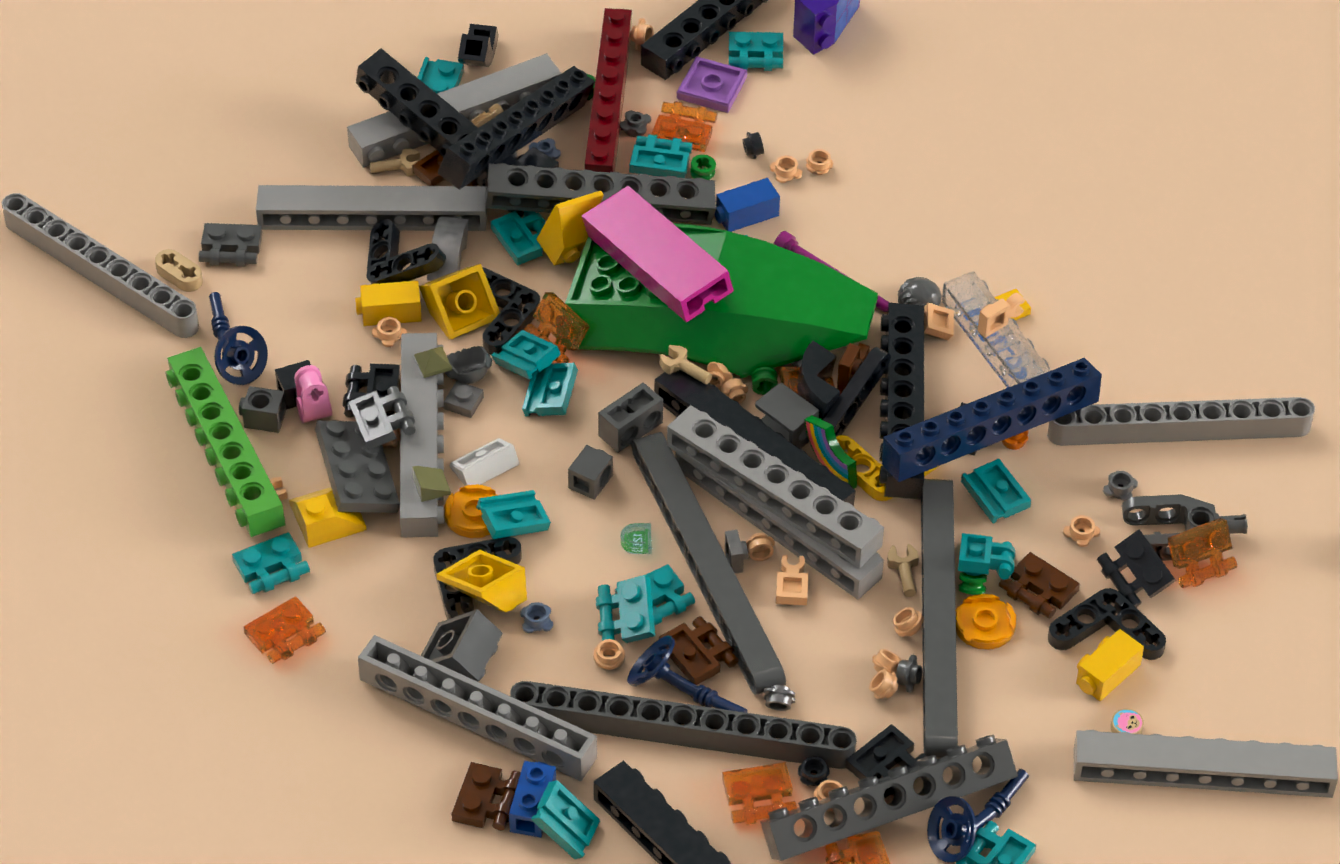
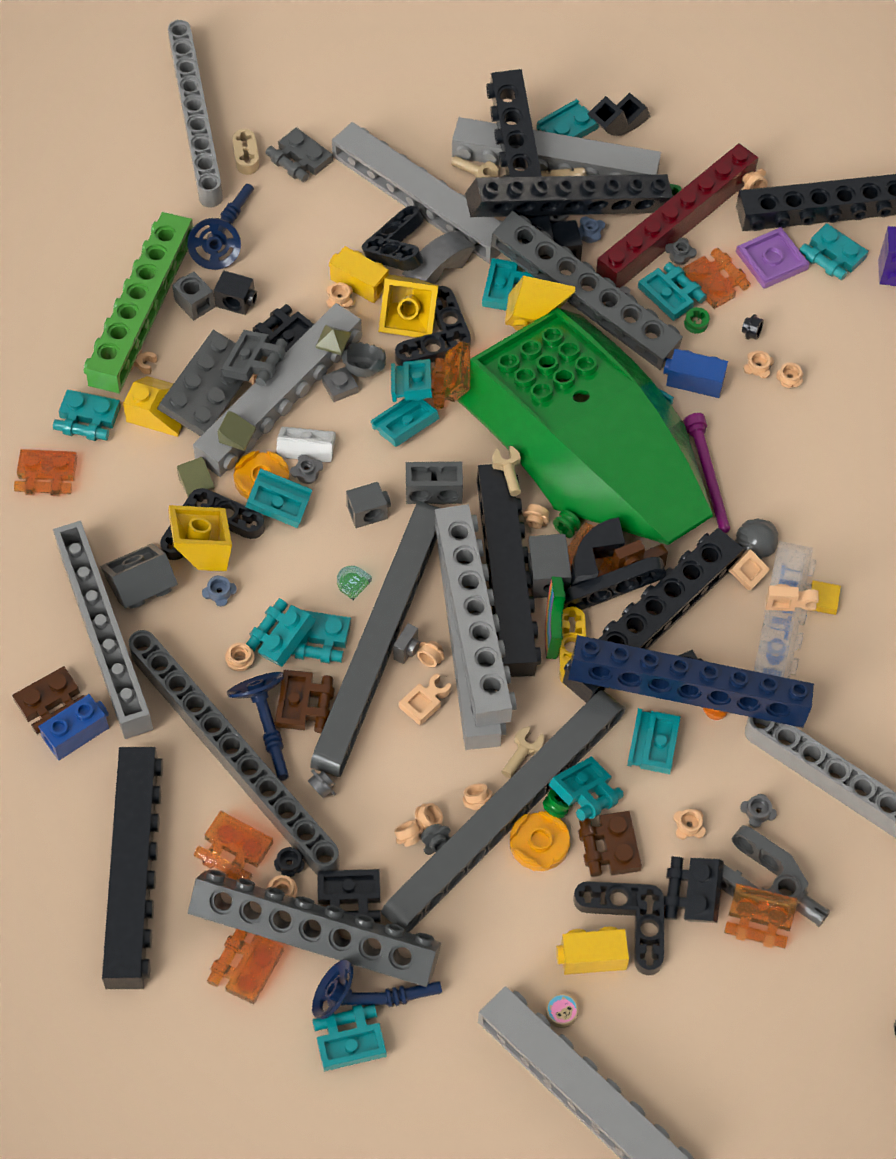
camera: 40 degrees right, 10 degrees up
bright pink piece [294,365,332,423] -> none
teal plate [531,780,600,860] -> none
brick [582,186,734,323] -> none
light nougat plate [705,362,733,390] -> none
none -> olive slope [177,457,215,497]
none -> flat silver plate [290,455,323,484]

